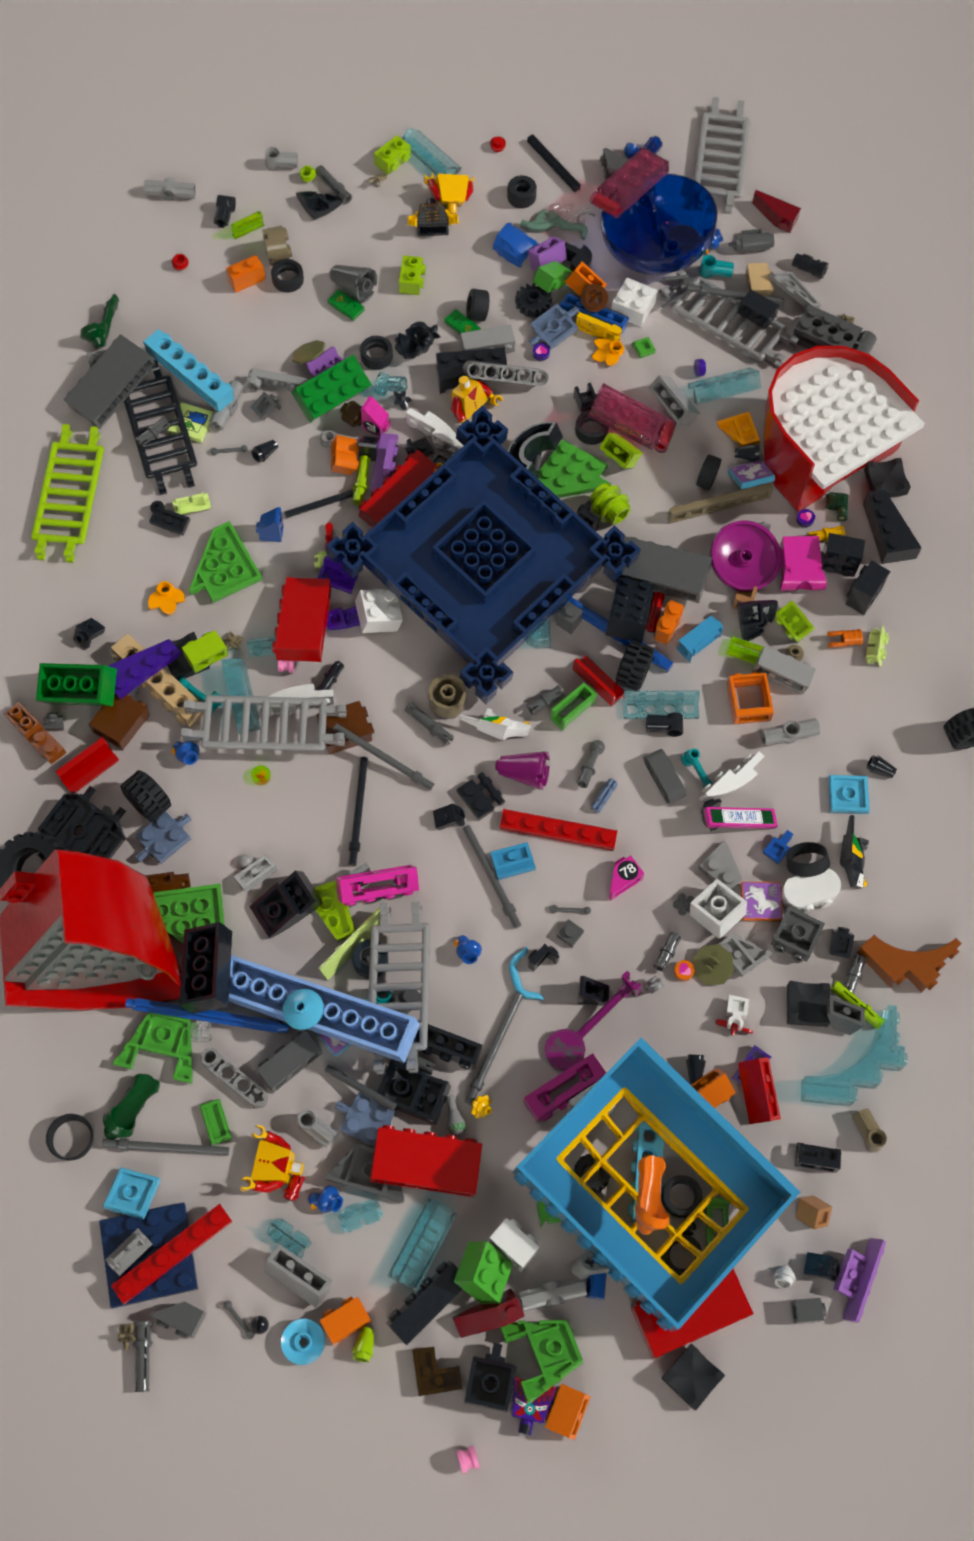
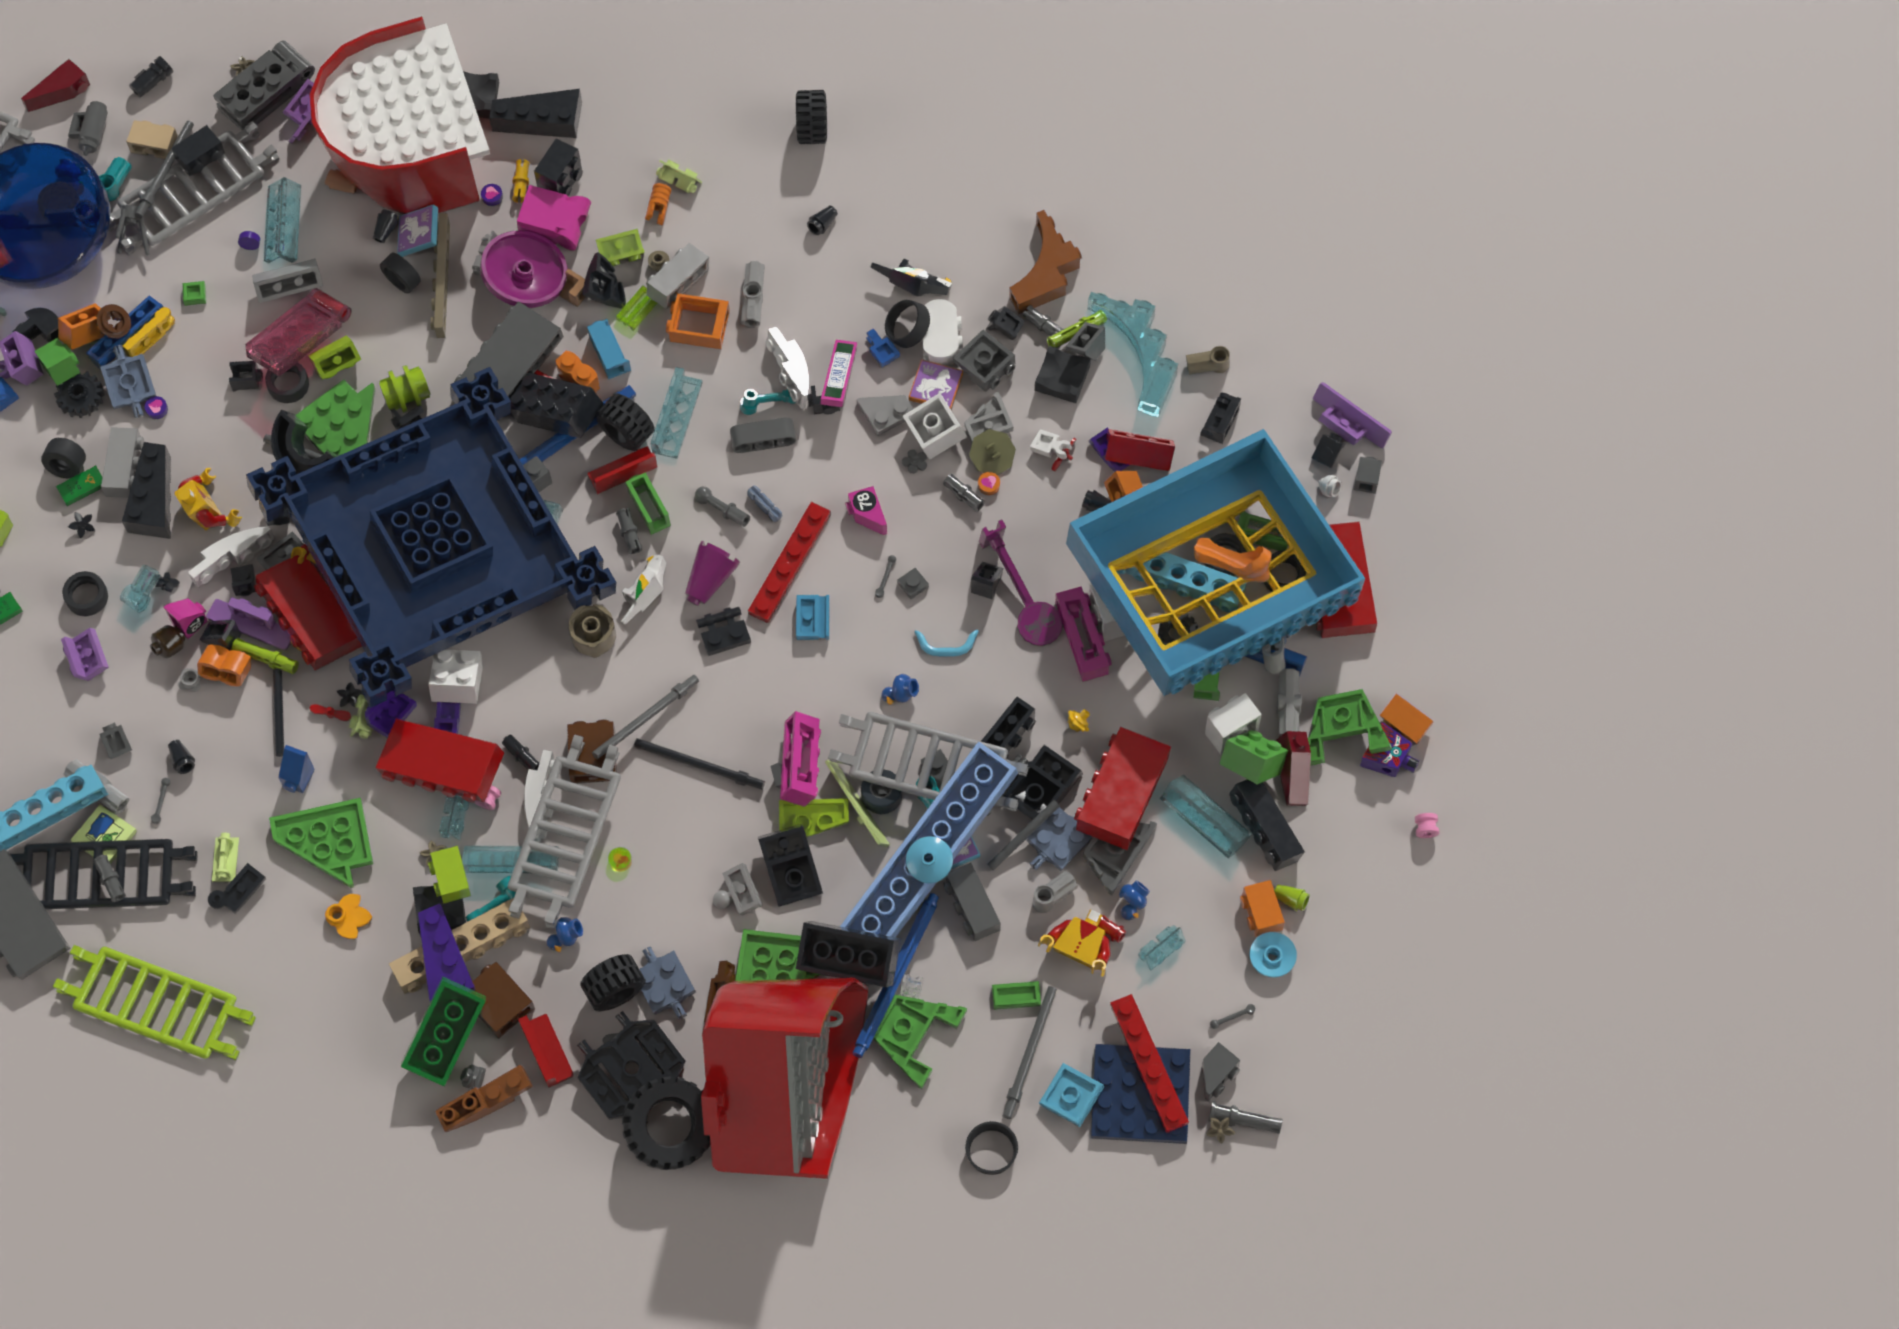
camera: 70 degrees left, 0 degrees up
black bracket [73,617,105,649] -> none
dark green hair [103,1073,160,1140] -> none
light grey hinge [105,1228,152,1276] -> none
light grey beam [201,1048,268,1108] -> none
light grey beam [245,368,310,392] -> none
black hinge [251,1316,269,1334] -> none
light grey brick [264,1244,332,1308] -> none
olive piece [292,340,325,364] -> none
green brick [292,354,372,423] -> none
clear light blue hinge [338,1200,384,1233] -> none
black hair [395,321,433,359] -> none
dark grey pin [405,702,454,746] -> none
dark brown plate [412,1346,463,1397] -> none
black bracket [433,803,465,830] -> none
light grey piece [446,1096,466,1136] -> none
light grey beam [463,361,549,386] -> none
dark grey bar [463,825,521,929] -> none
black hinge [464,1343,517,1413] -> none
dark grey bar [465,993,523,1105] -> none
black bracket [528,944,560,971] -> none
light orange plate [592,338,624,366] -> none
white brick [611,277,658,327] -> none
light grey plate [644,976,664,994] -> none
black piece [646,712,683,737] -> none
black brick [661,1344,725,1411] -> none
light orange wing [717,412,760,446] -> none
light grey wing [768,271,821,309] -> none
medium nougat panel [796,1196,832,1229] -> none
clear green piece [825,492,848,522] -> none
medium azure tile [828,775,870,814] -> none
black brick [846,560,891,615] -> none

